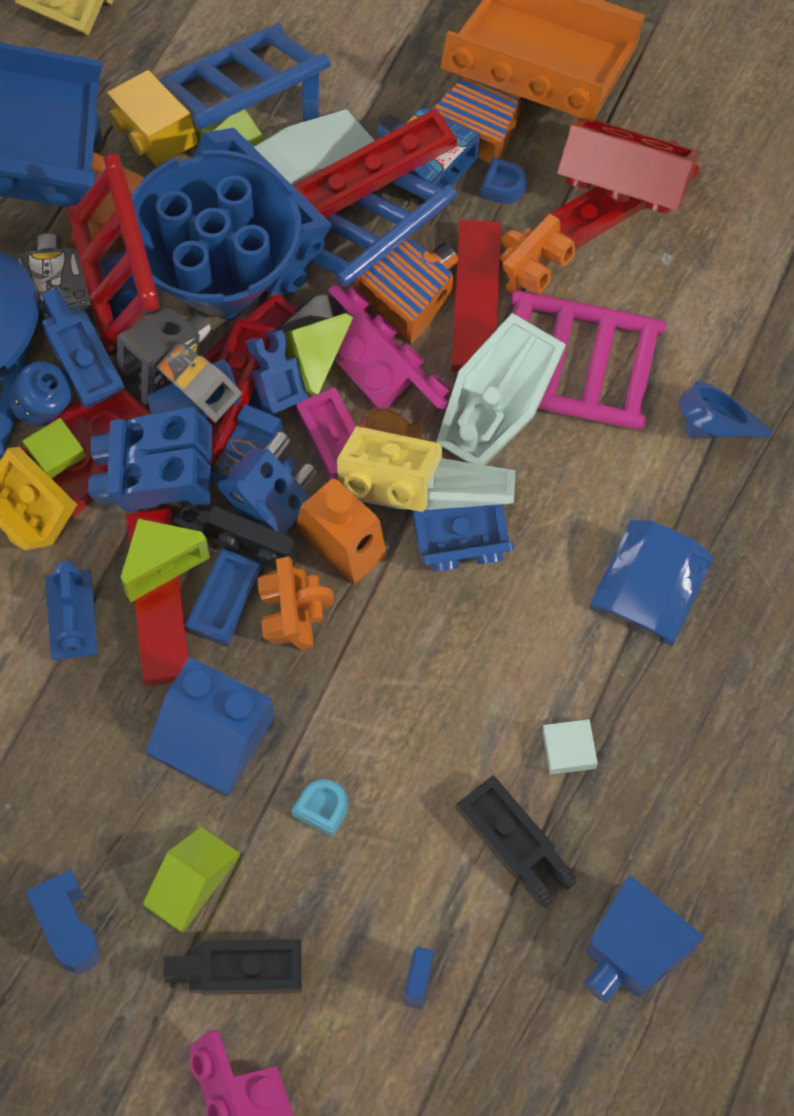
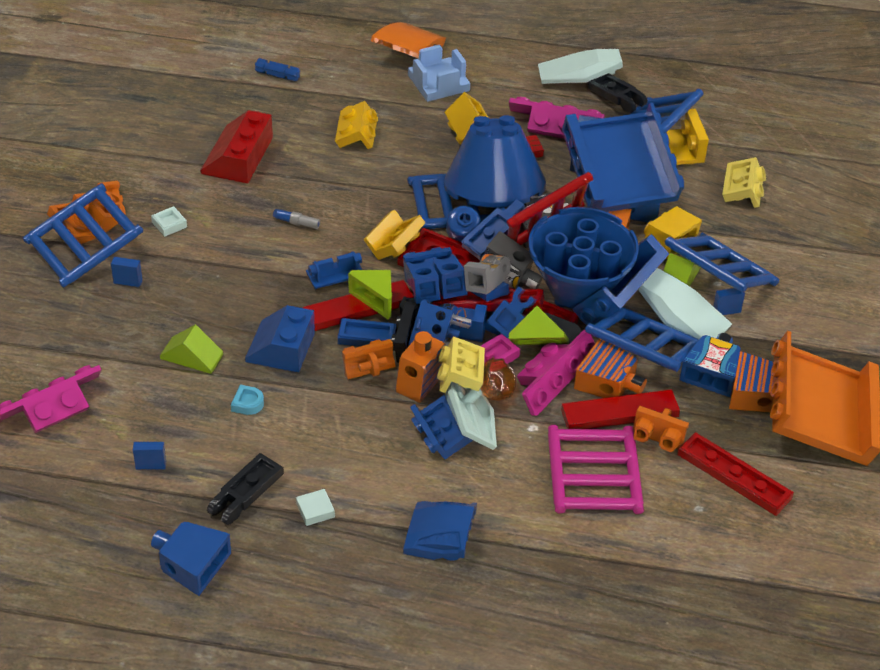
camera: 75 degrees right, 20 degrees down
lime tile [23,418,86,478] -> none
blue leg [25,869,101,974] -> none
black hinge [163,939,302,995] -> none
red tile [293,108,458,218] -> none
light aqua piece [436,313,566,465] -> none
blue tile [480,157,527,204] -> none
slope [557,118,701,214] -> none
blue piece [679,381,773,439] -> none

